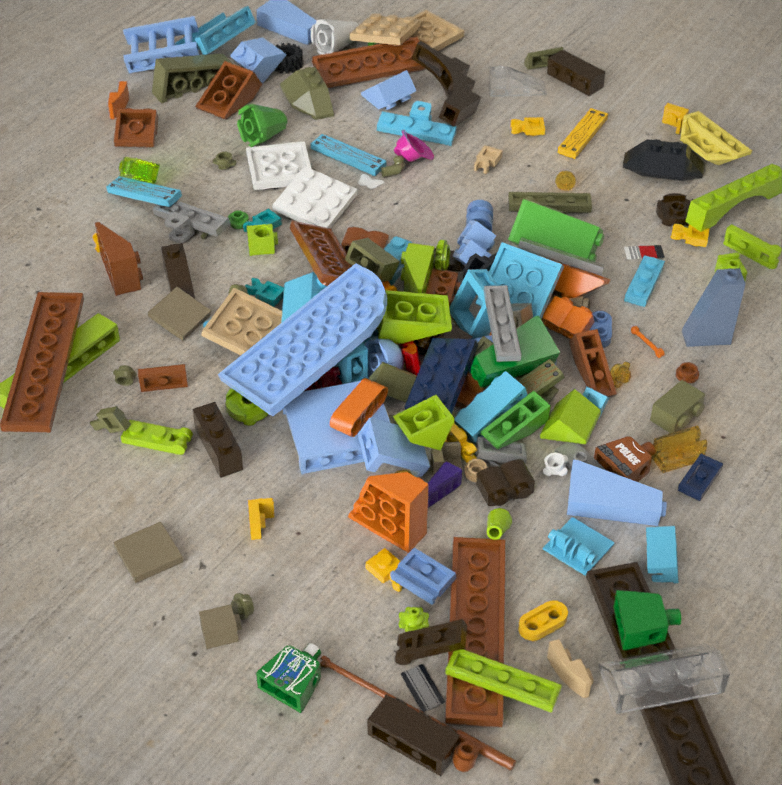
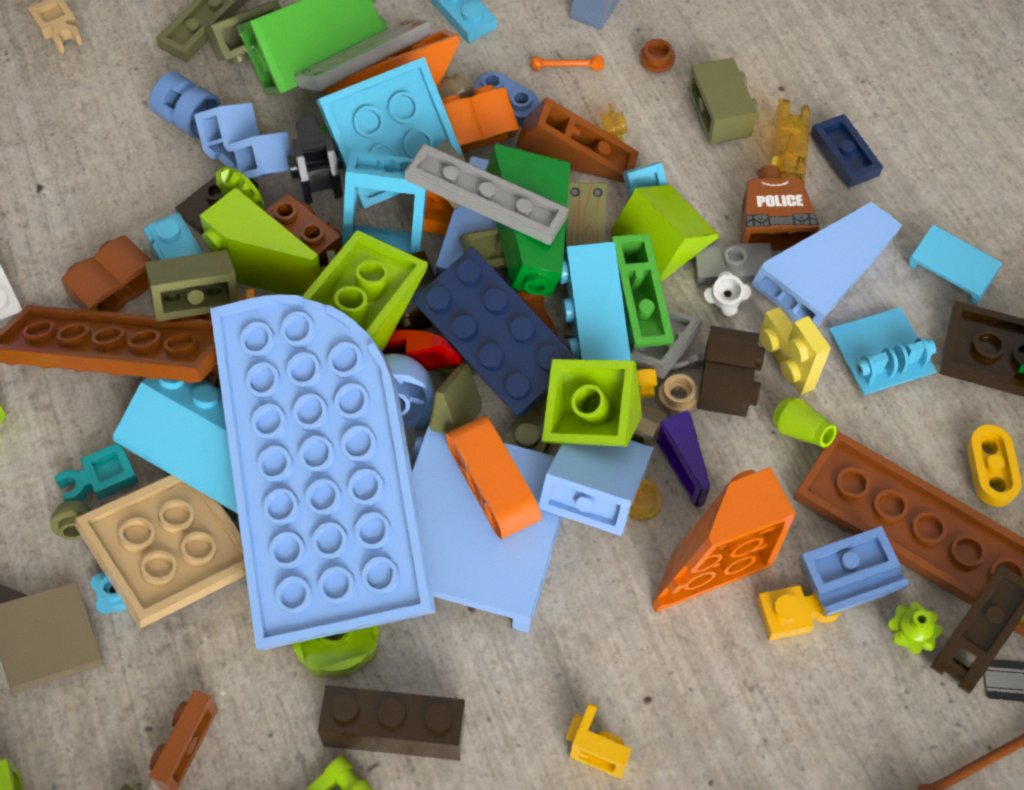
camera: 60 degrees left, 15 degrees up
none -> light yellow plate [759,307,831,395]

